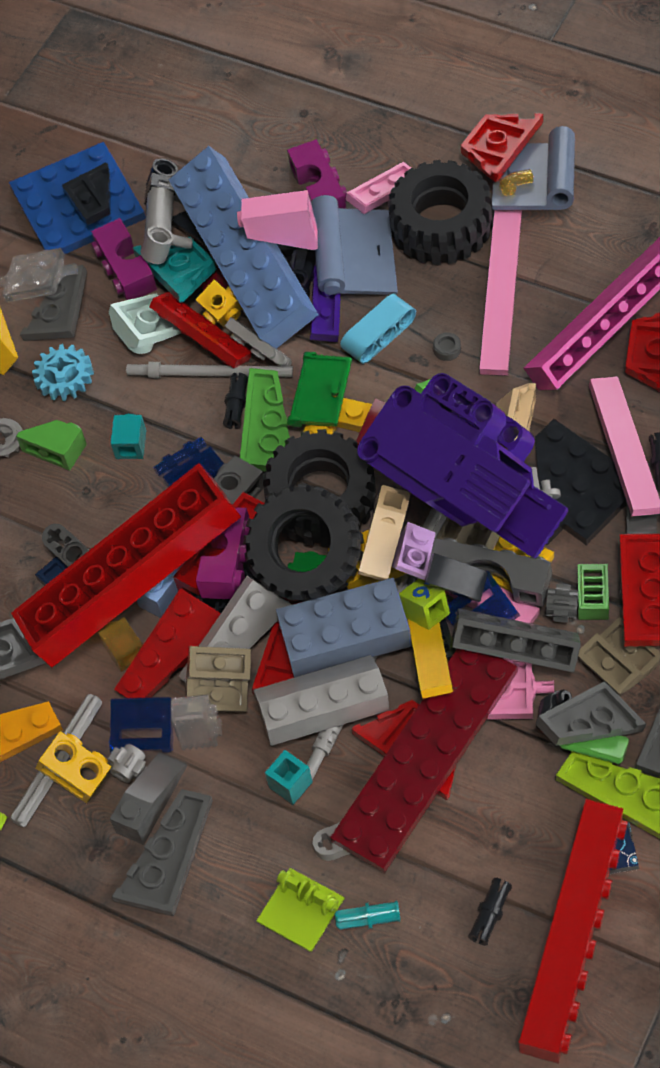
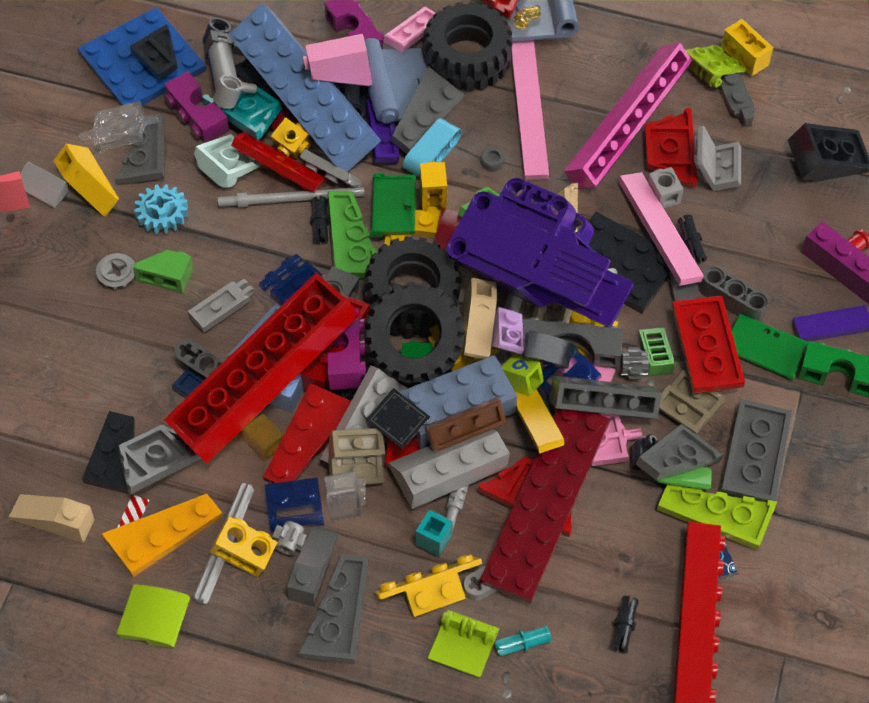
camera: 20 degrees left, 0 degrees up
teal brick [111,413,146,459] -> none
none -> light grey hinge [188,279,255,333]
none -> black sticker [366,388,430,449]
none -> yellow bracket [374,554,482,617]
none -> dark grey wing [390,66,465,154]
none -> yellow brick [420,162,447,213]
none -> reddish brown tile [425,397,507,453]
none -> light grey brick [648,167,684,208]

